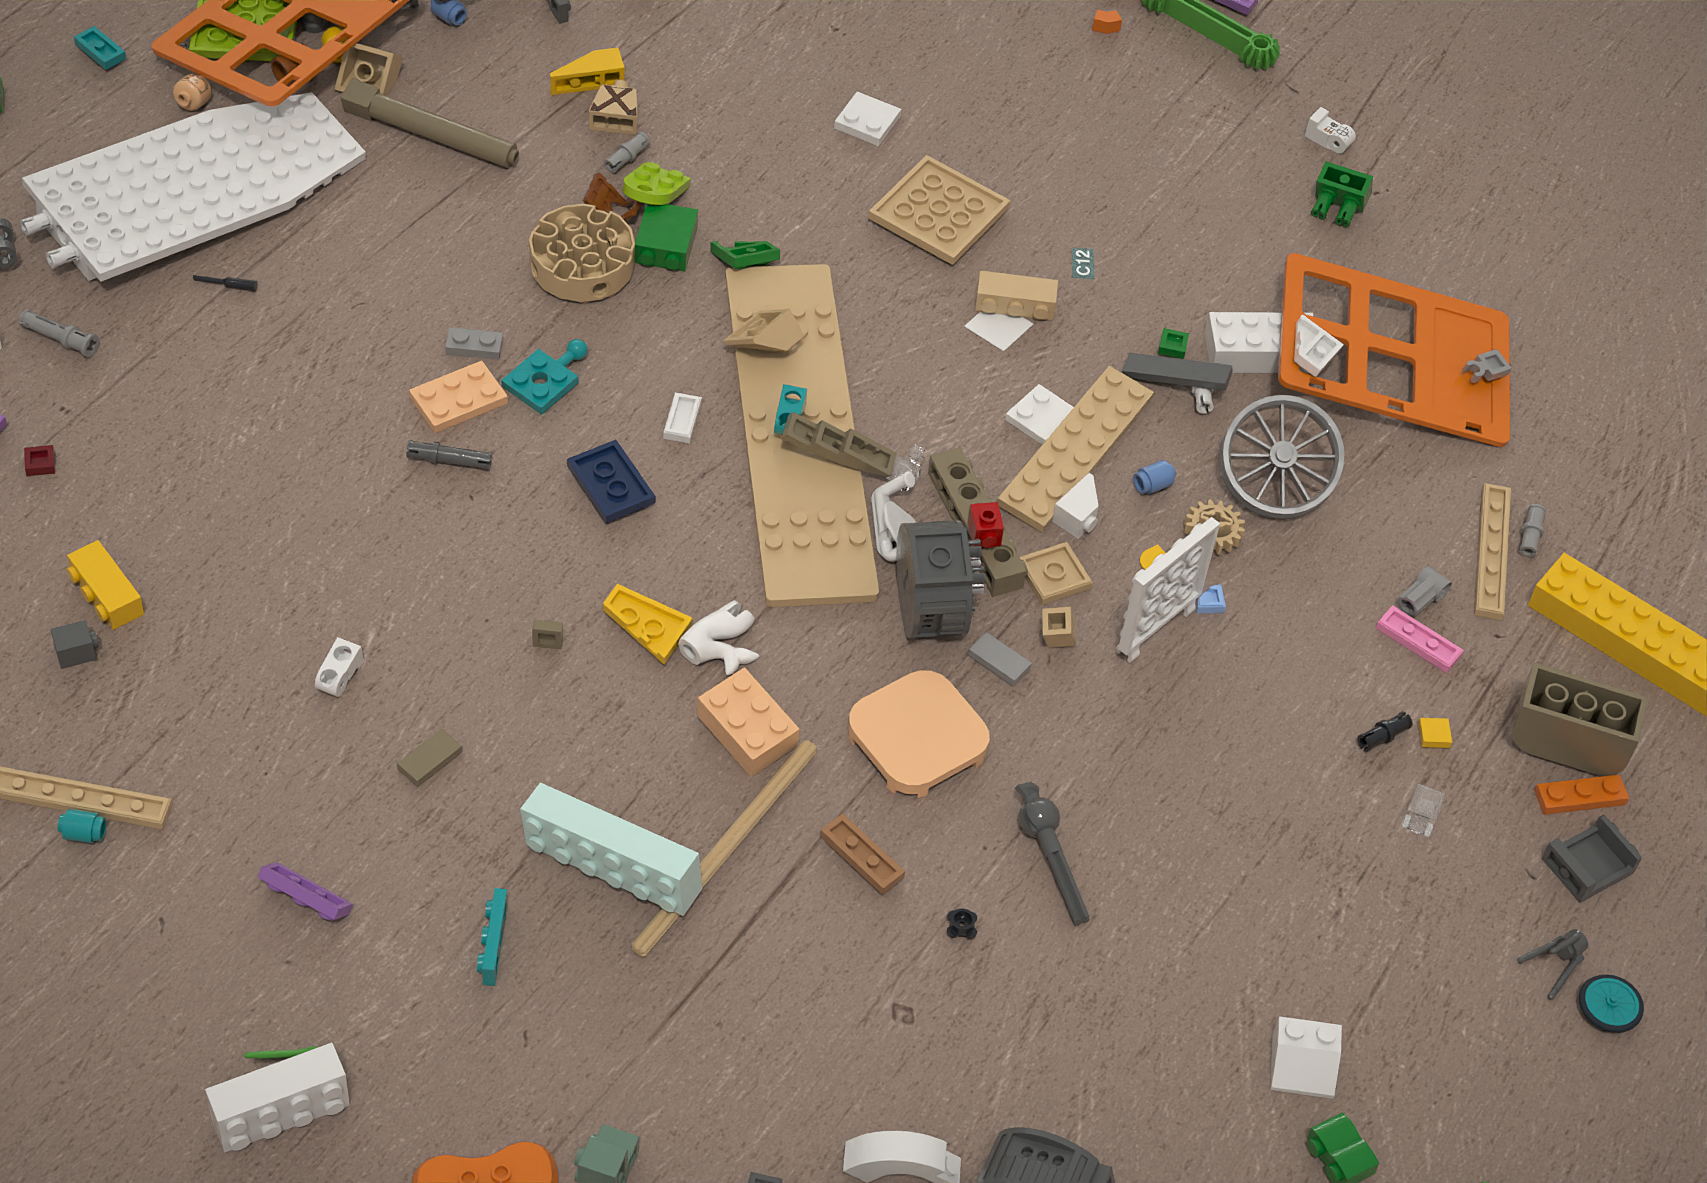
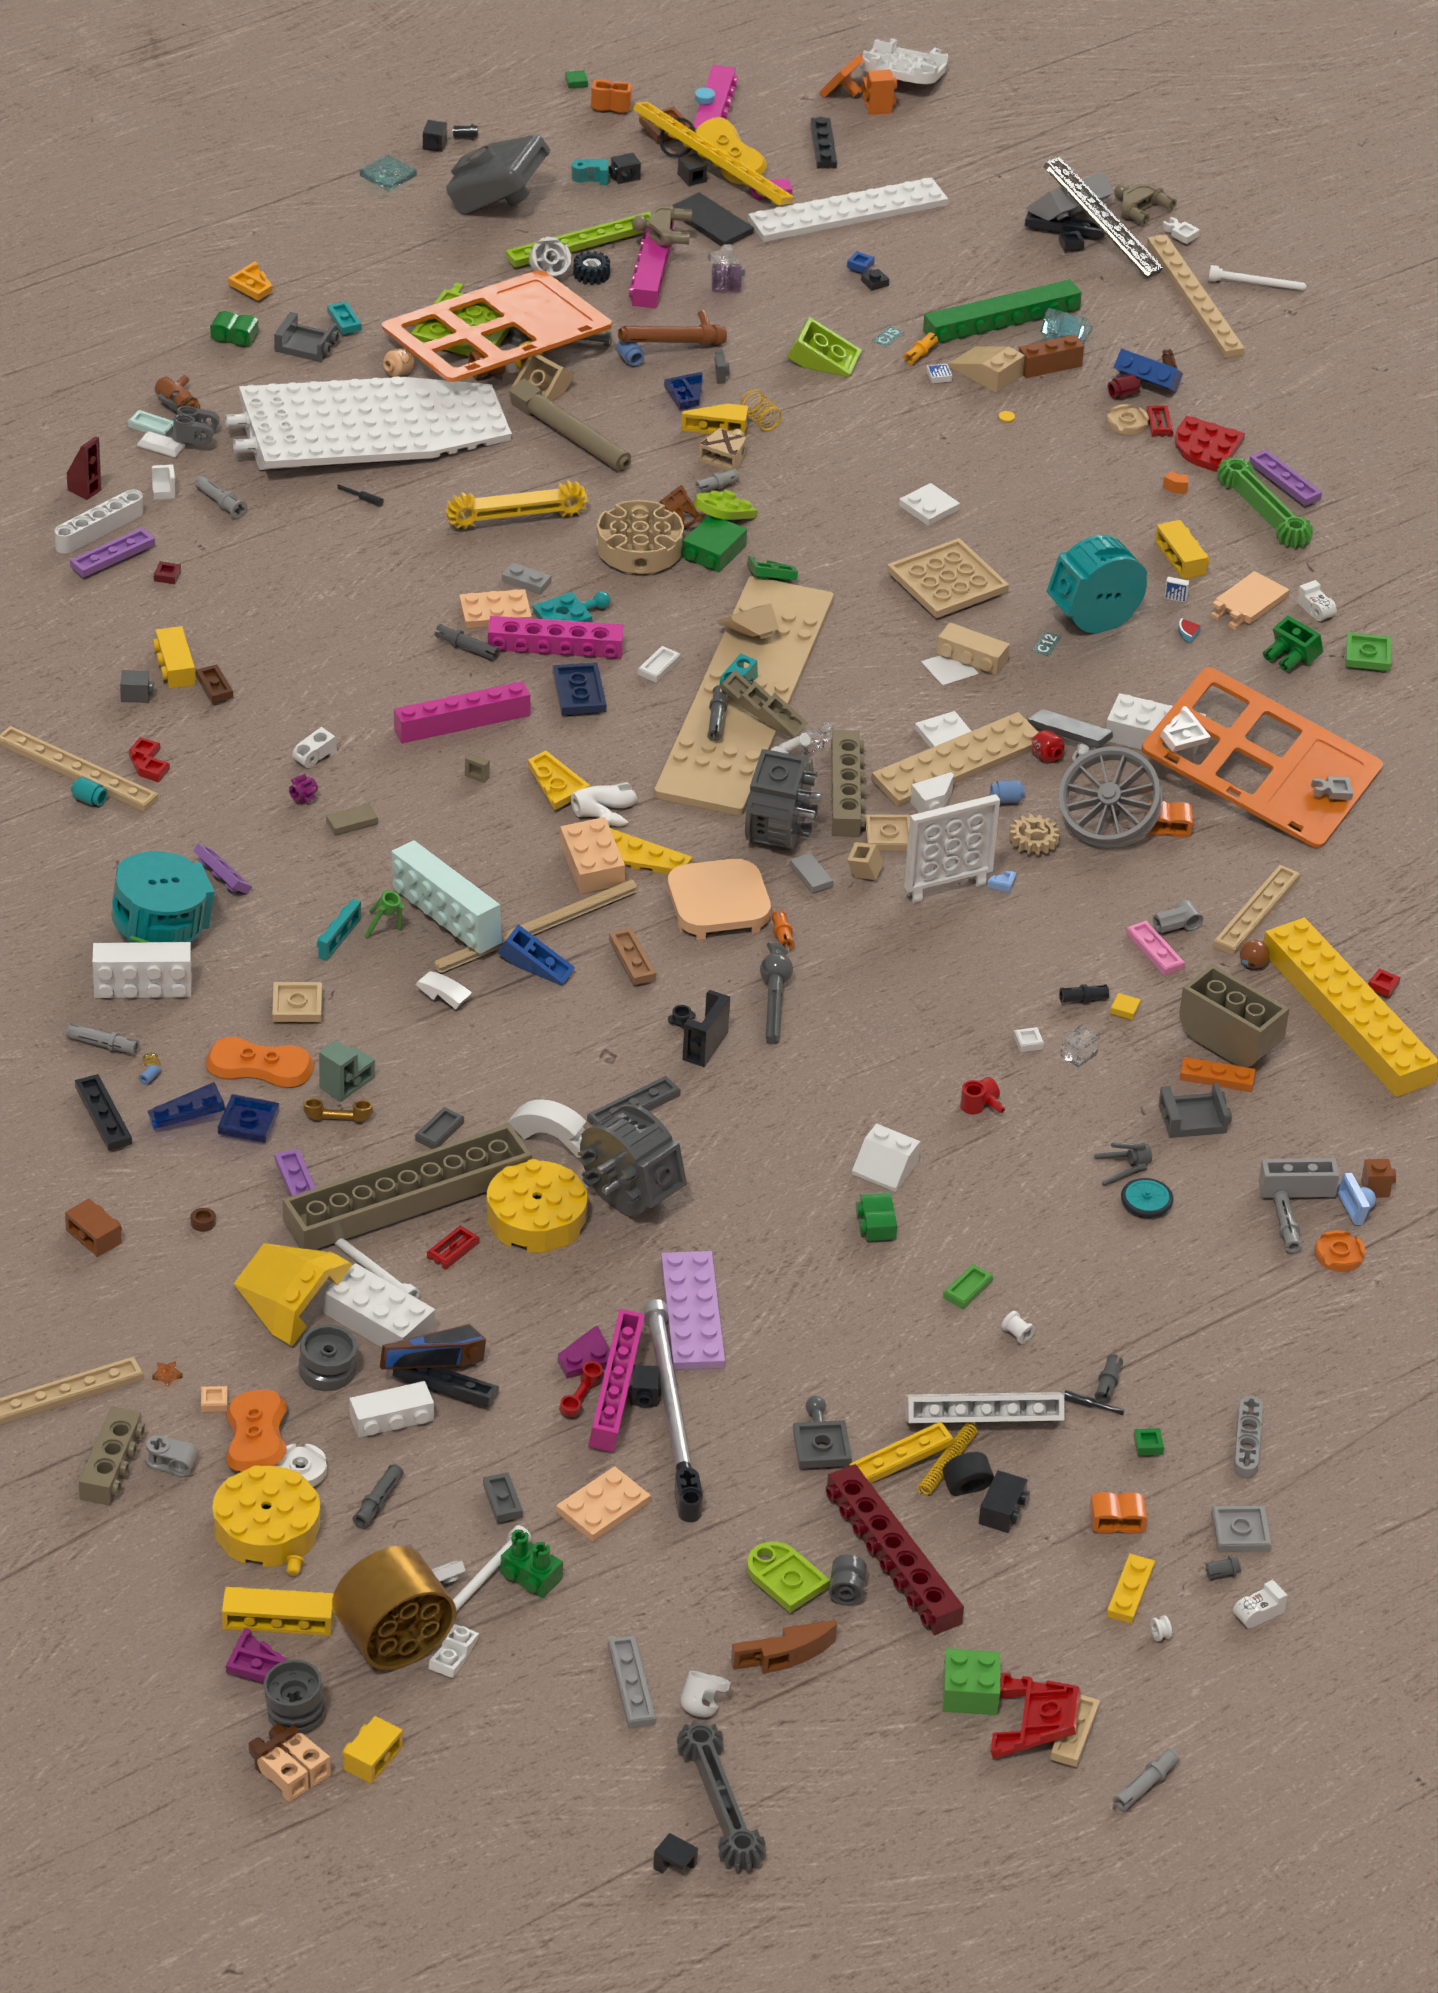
camera: 25 degrees right, 10 degrees down
red brick [967,502,1004,548] -> none
green plate [1158,328,1189,359] -> none
light grey pin [1519,504,1546,558] -> none
none -> teal piece [111,851,214,943]
none -> red tile [129,737,170,782]
none -> reddish brown plate [196,665,233,703]
none -> tan plate [272,982,322,1022]
none -> dark grey panel [274,312,339,362]
none -> magenta gear [289,774,318,804]
none -> bright green plant [365,890,404,938]
none -> dark pink brick [394,681,530,744]
none -> white slope [415,971,472,1010]
none -> yellow arm [445,480,588,530]
none -> dark pink brick [488,616,624,659]
none -> blue slope [497,924,575,986]
none -> dark grey tile [587,1076,681,1125]
none -> yellow wing [610,828,693,875]
none -> clear blue wing [664,372,703,410]
none -> black panel [682,990,730,1067]
none -> dark grey pin [707,685,727,741]
none -> yellow piece [740,389,782,431]
none -> orange pin [772,910,795,950]
none -> red piece [960,1077,1005,1115]
none -> white tile [1013,1027,1044,1053]
none -> red head [1031,730,1065,763]
none -> teal piece [1046,535,1147,633]
none -> orange brick [1144,800,1193,837]
none -> yellow brick [1155,520,1209,579]
none -> tile [1164,577,1189,603]
none -> tile [1178,618,1201,643]
none -> light nougat tile [1210,571,1289,630]
none -> dark orange piece [1240,939,1269,969]
none -> bright green plate [1345,632,1392,671]
none -> red plate [1368,968,1400,997]

